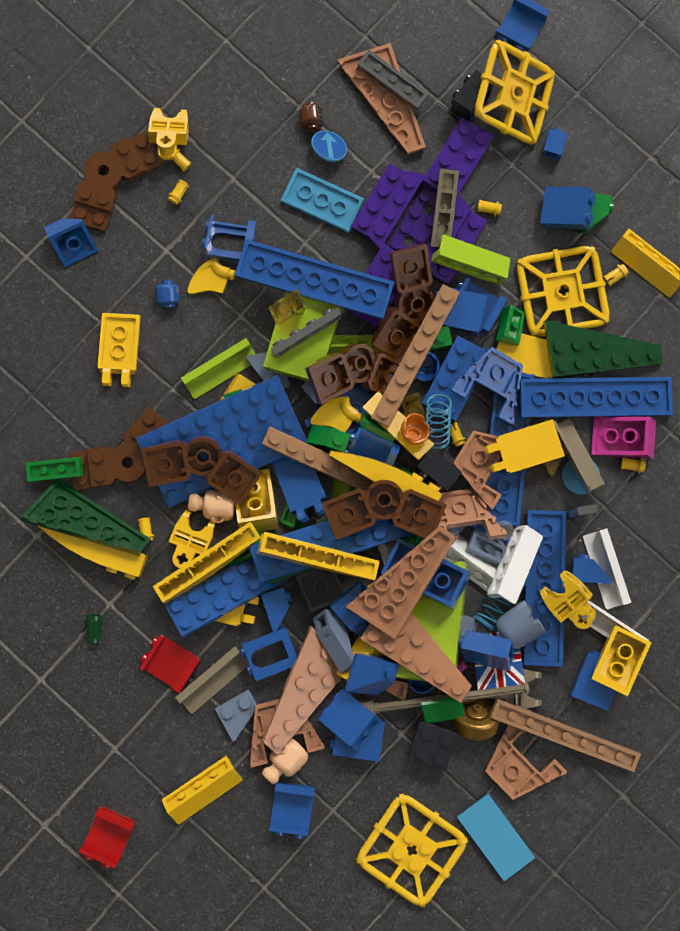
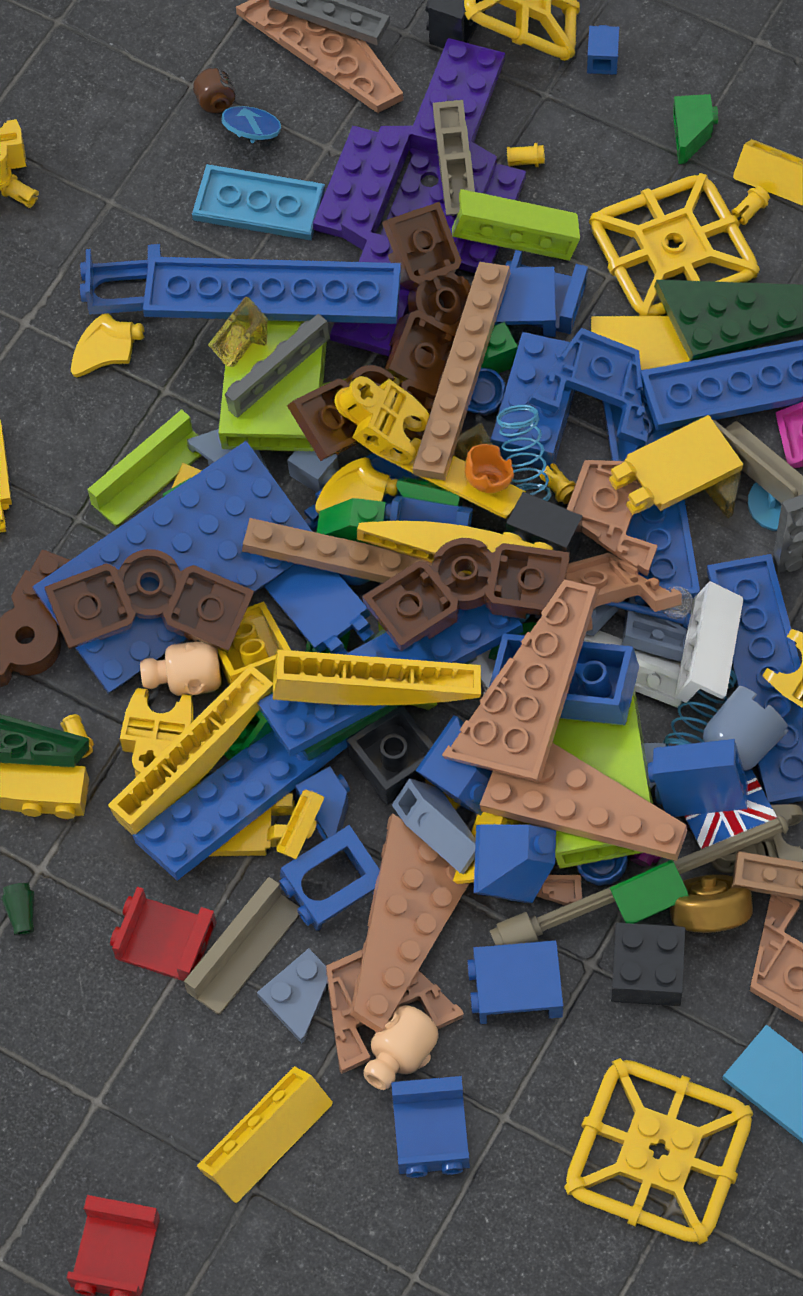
camera: 10 degrees left, 20 degrees down
blue head [155,280,180,307] -> none
yellow pin [168,179,189,205] -> none
blue panel [318,689,382,751] -> none
green slope [496,305,525,346] -> none
blue brick [540,187,596,230] -> none
none -> yellow plate [276,790,325,859]
none -> yellow piece [335,376,430,465]

